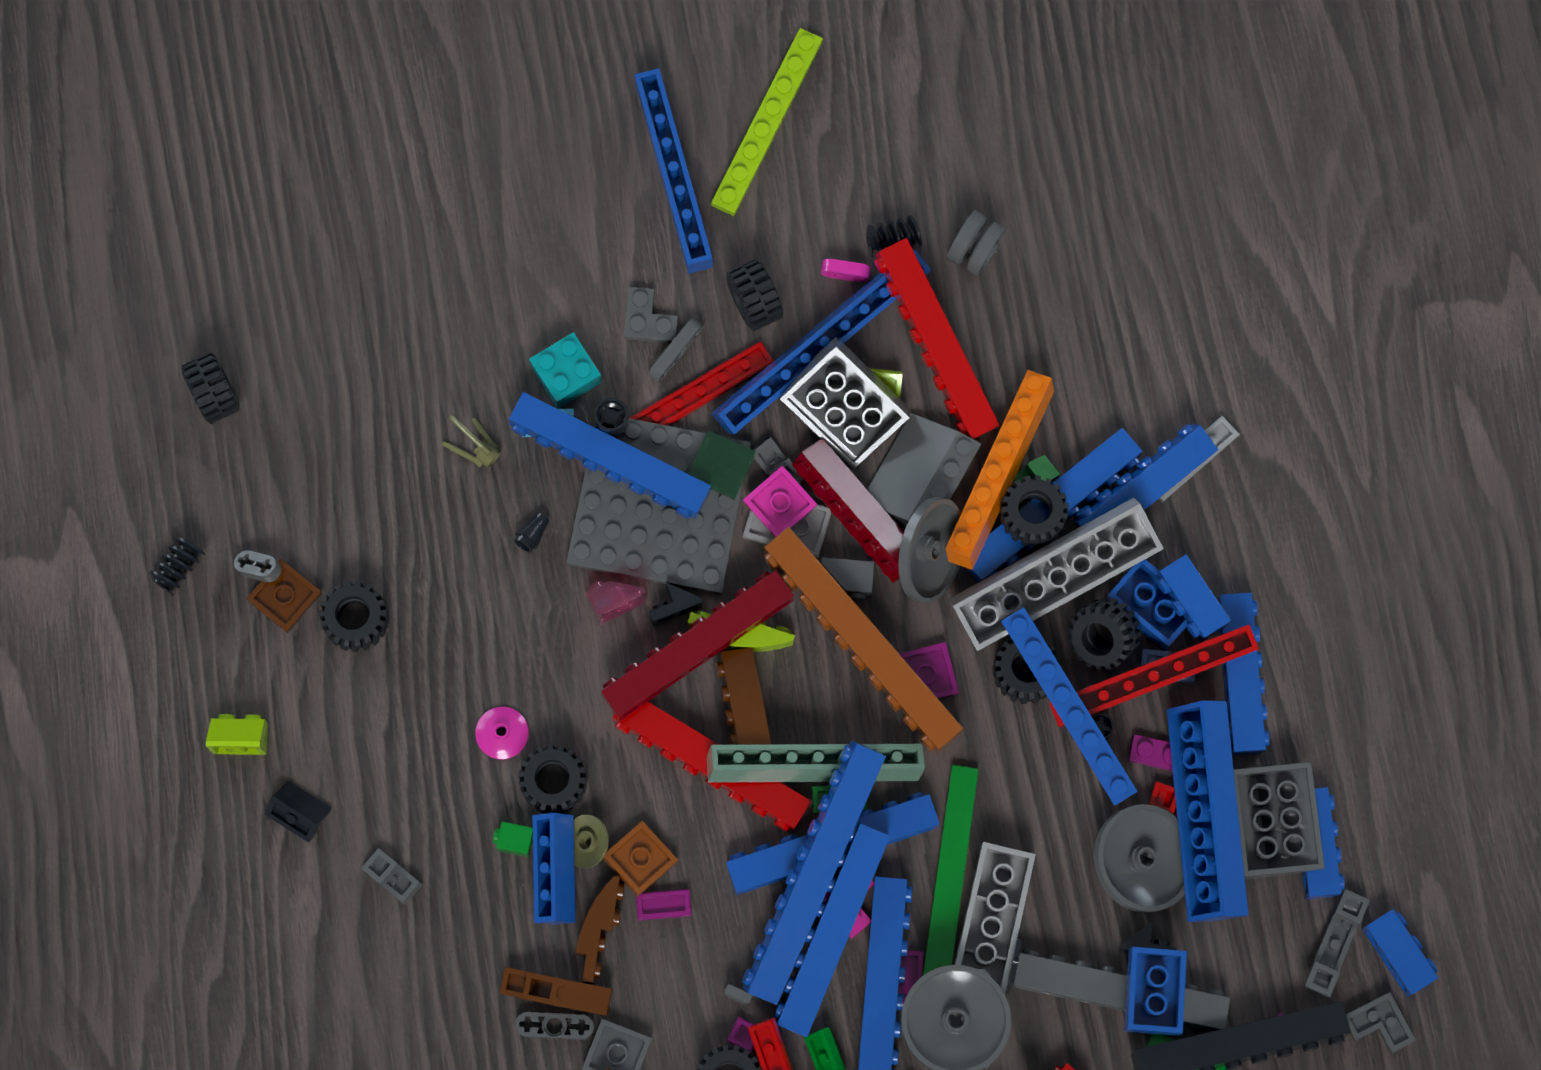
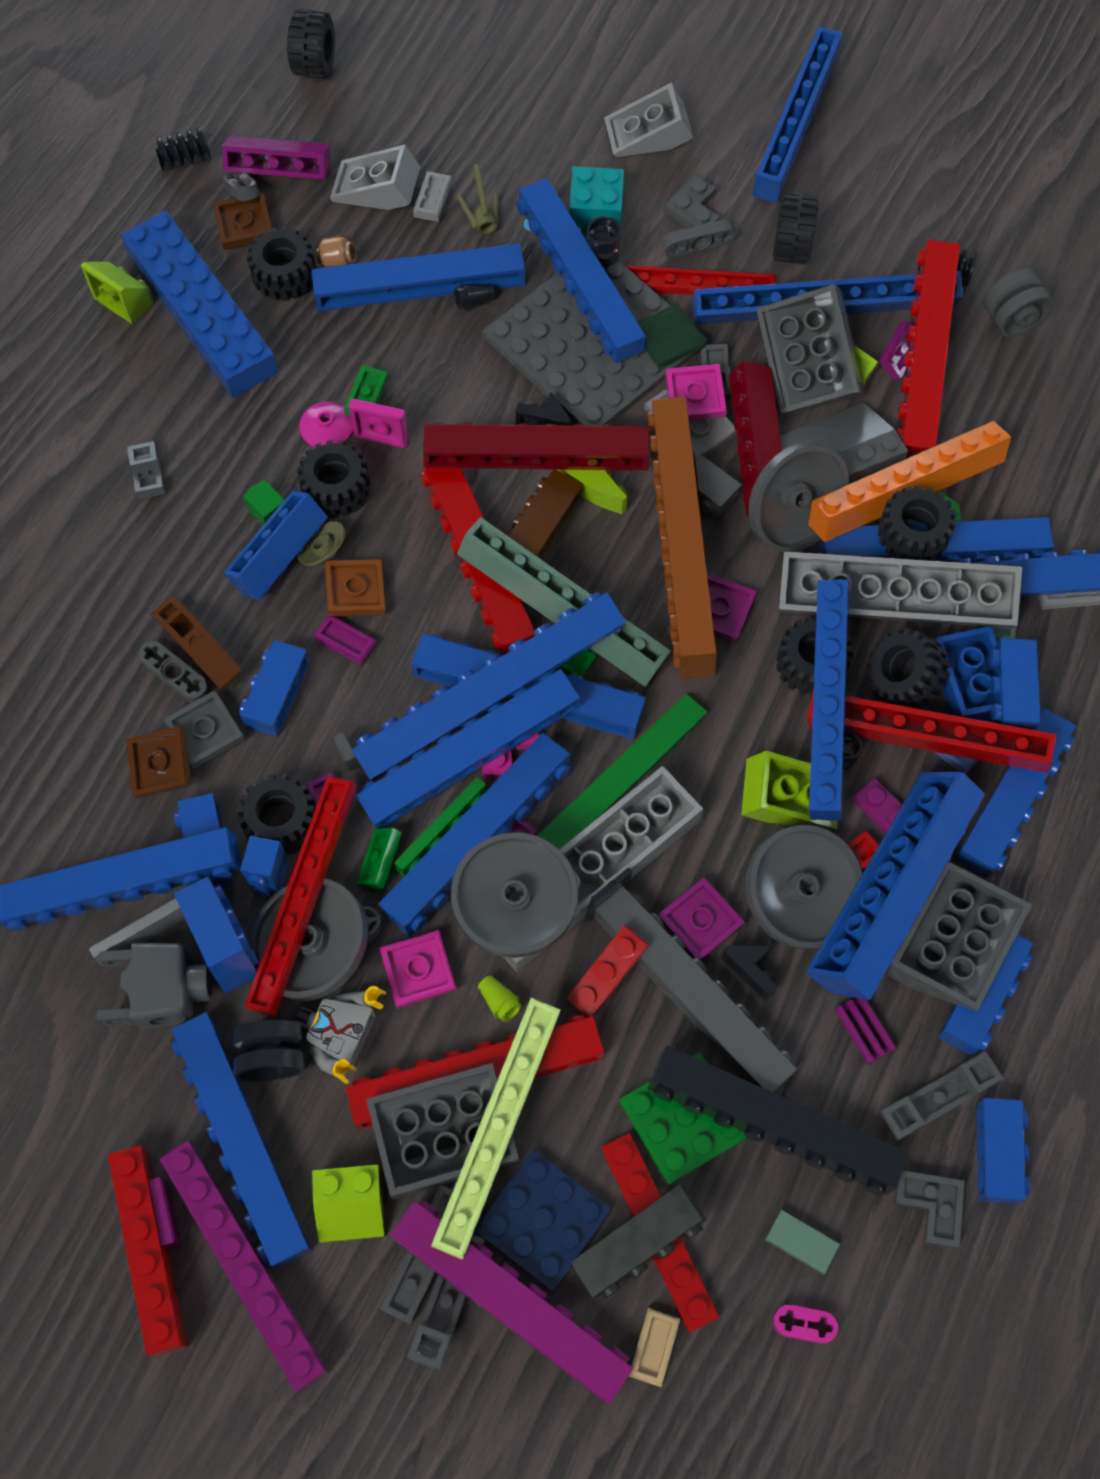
camera: 40 degrees right, 10 degrees down
black panel [265,781,331,843] -> none
reddish brown slope [576,876,625,985] -> none
clear pink slope [585,581,647,625] -> none
lime plate [711,28,823,216] -> none
dark pink beam [821,259,871,282] -> none
blue brick [1124,947,1187,1036] -> none
none -> blue brick [120,210,278,398]
none -> magenta brick [222,136,330,179]
none -> blue brick [239,640,310,737]
none -> blue brick [311,244,525,311]
none -> medium nougat head [316,235,357,267]
none -> light grey slope [330,145,420,210]
none -> green plate [344,365,388,416]
none -> dark pink plate [348,398,409,448]
none -> green plate [394,777,487,878]
none -> light grey plate [413,171,452,222]
none -> red plate [566,925,650,1018]
none -> light grey slope [604,82,693,157]
none -> magenta plate [658,877,745,961]
none -> lime slope [741,750,838,830]
none -> magenta tile [834,998,896,1065]
none -> magenta plate [879,320,912,380]

